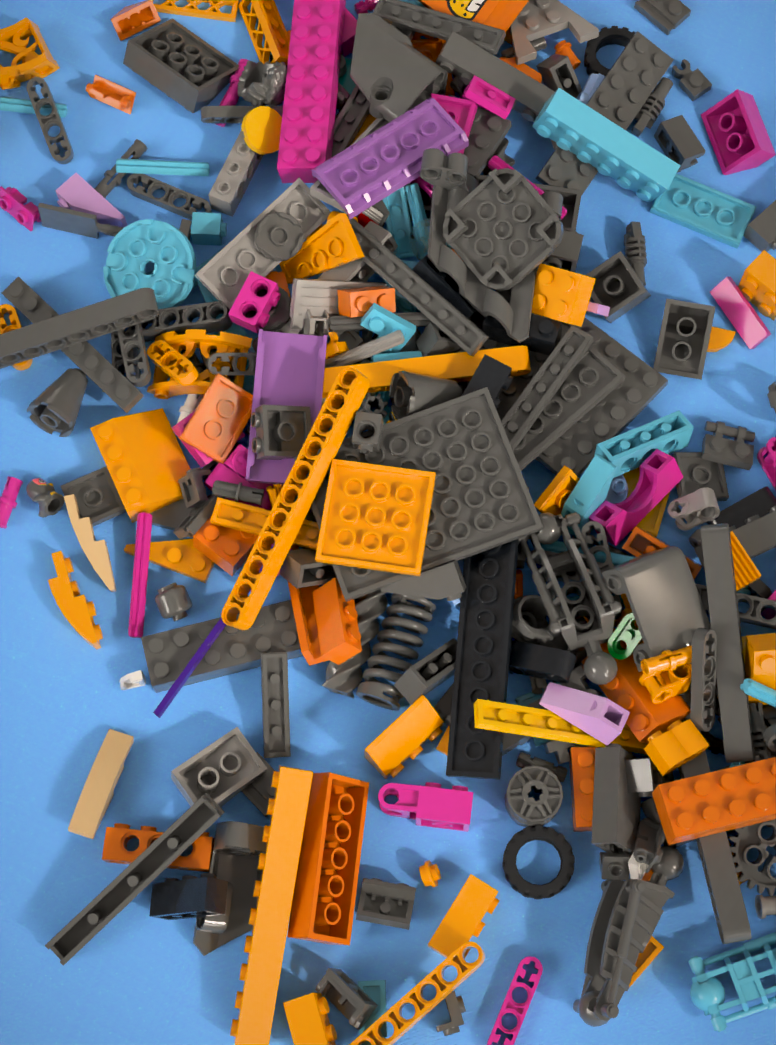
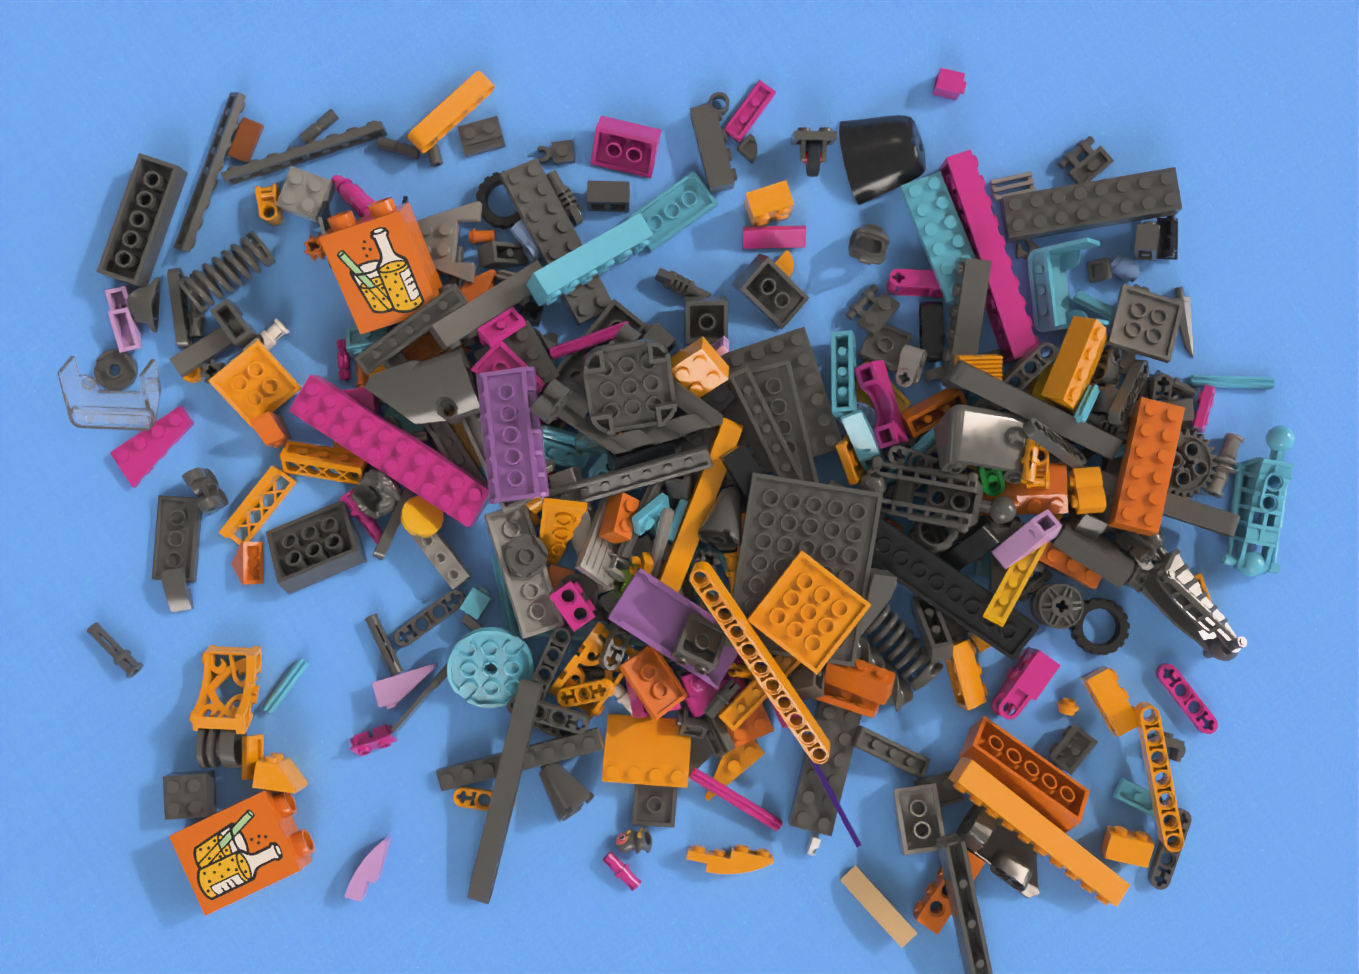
camera: 60 degrees left, 15 degrees up
dark grey beam [26,77,74,164] -> none
tan slope [64,494,117,592] -> none
orange hinge [86,75,136,114] -> none
medium azure axle [116,158,210,176] -> none
black brick [149,873,228,921] -> none
dark grey head [155,582,193,622] -> none
dark grey hinge [315,968,378,1030] -> none
dark grey brick [352,411,384,454] -> none
none -> black tile [520,302,544,327]

